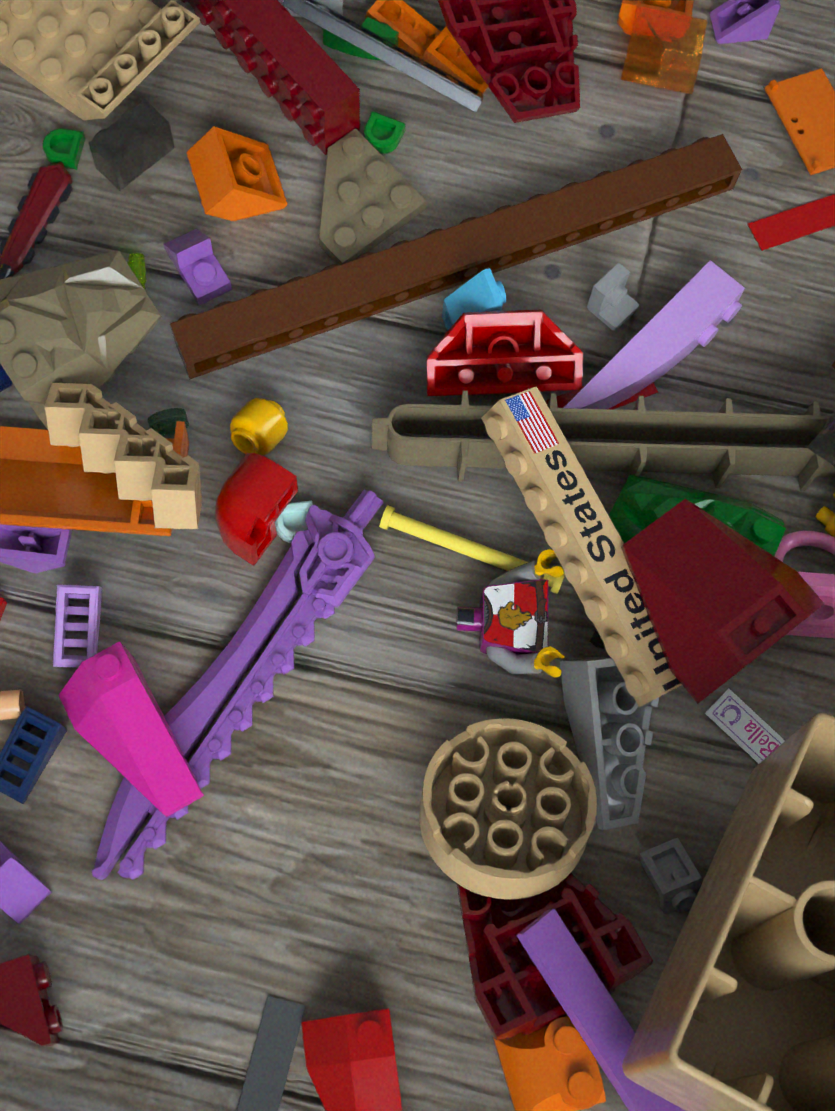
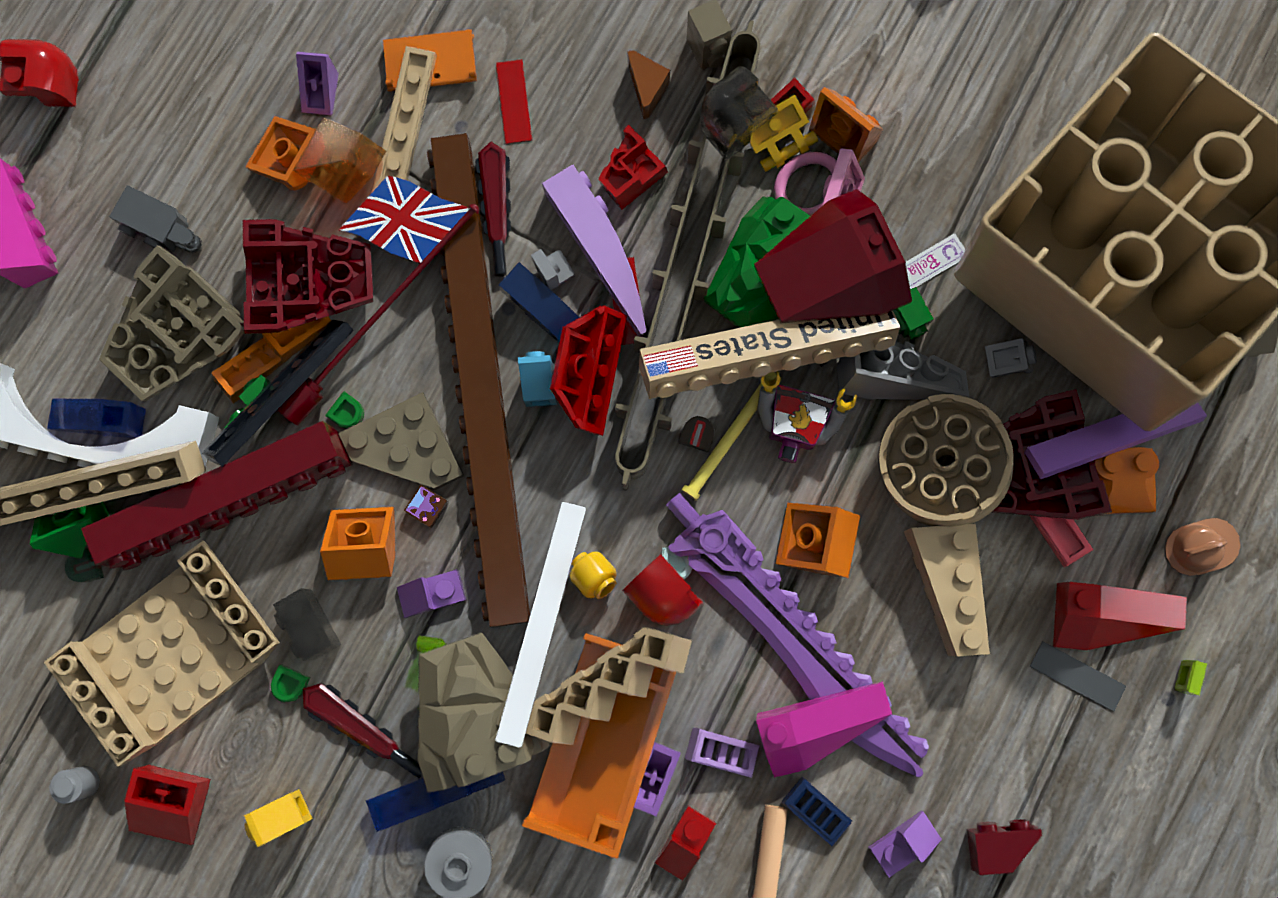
camera: 65 degrees left, 10 degrees up
clear green tile [147,408,189,437] -> none
none -> flag [277,176,479,426]
none -> tan tile [372,46,437,192]
none -> tile [404,485,448,528]
none -> dark red sword [475,141,511,277]
none -> white sticker [496,502,586,747]
none -> dark blue slope [499,262,580,342]
none -> red slope [598,125,668,210]
none -> dark brown tile [679,416,714,453]
none -> orange slope [775,503,860,578]
none -> green window [893,287,934,340]
none -> tan wedge [904,524,990,656]
none -> coral tile [1029,515,1093,567]

